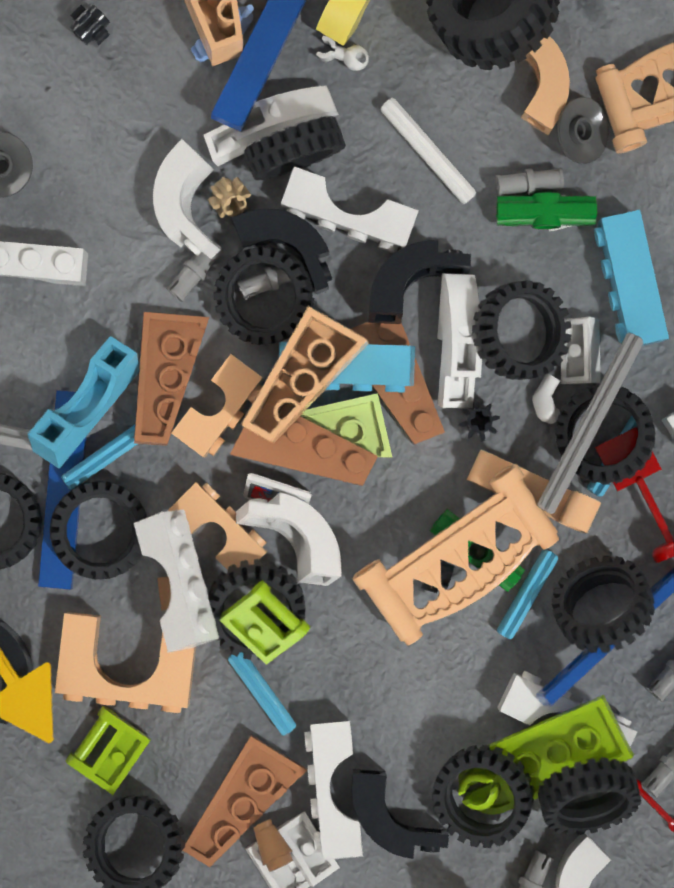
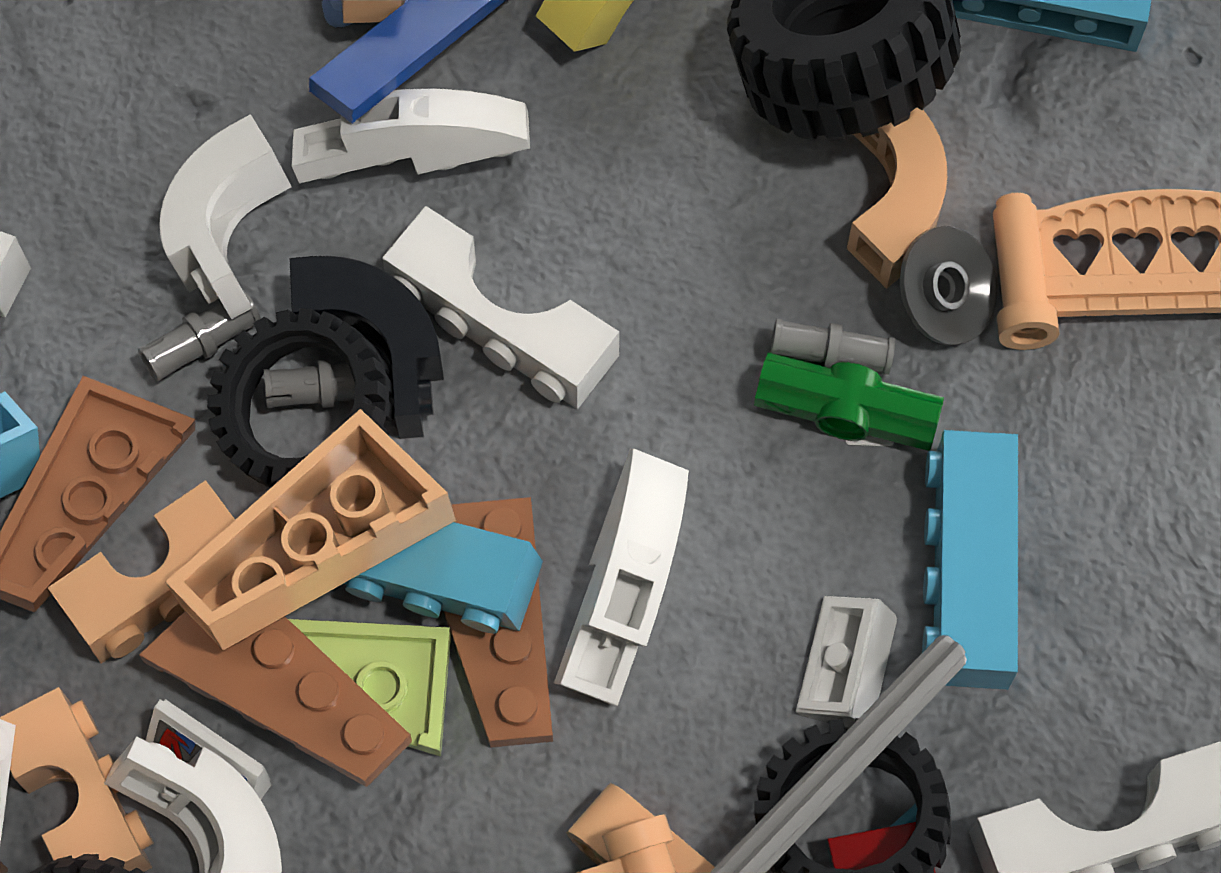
camera: 20 degrees right, 20 degrees down
tan gear [208,177,251,218] -> none
black tyre [244,116,346,181] -> none
white arm [316,36,369,71] -> none
black arch [368,240,471,324] -> none
white axle [381,98,476,204] -> none
black gear [458,401,500,442] -> none
black tyre [472,280,572,380] -> none
white arm [532,373,560,424] -> none

